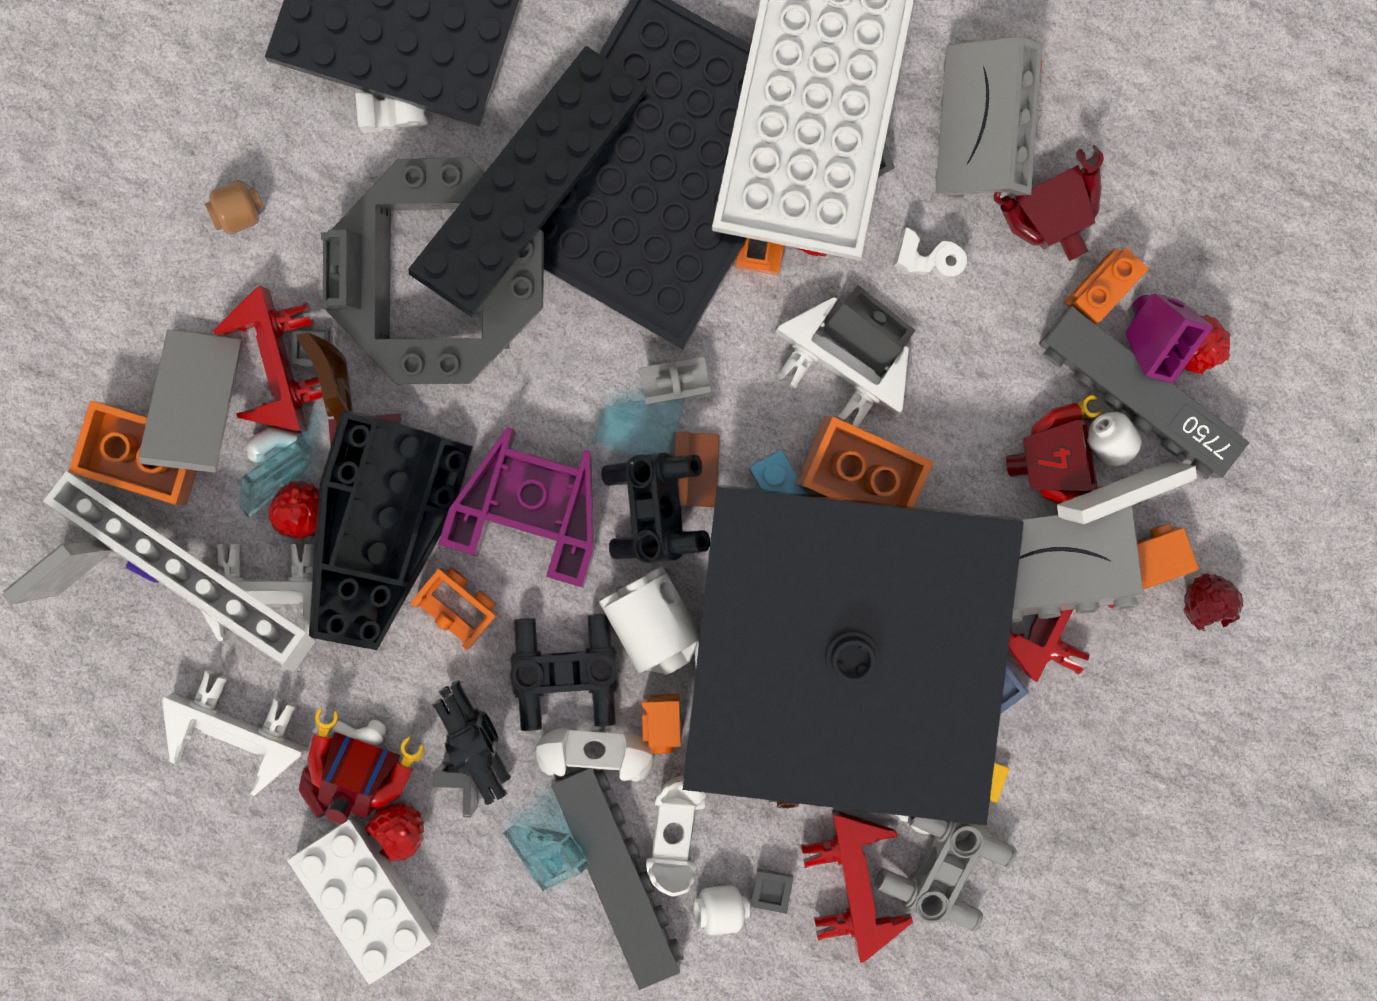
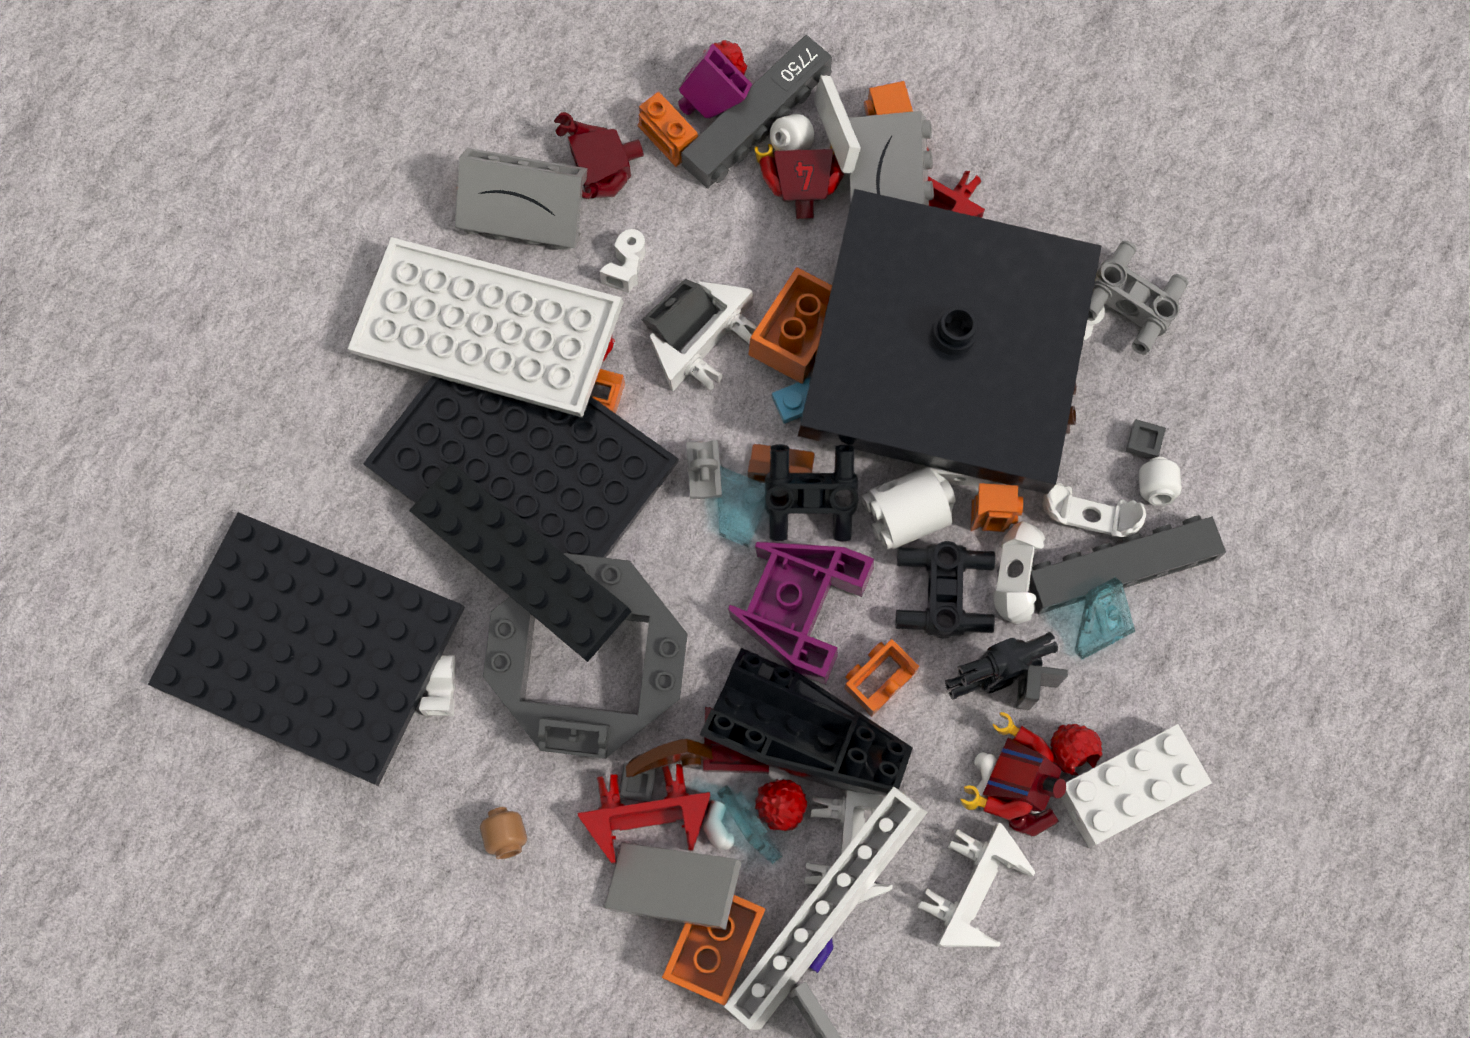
camera: 85 degrees left, 15 degrees down
red hose [801,810,913,963] -> none
dark red piece [1183,573,1243,631] -> none

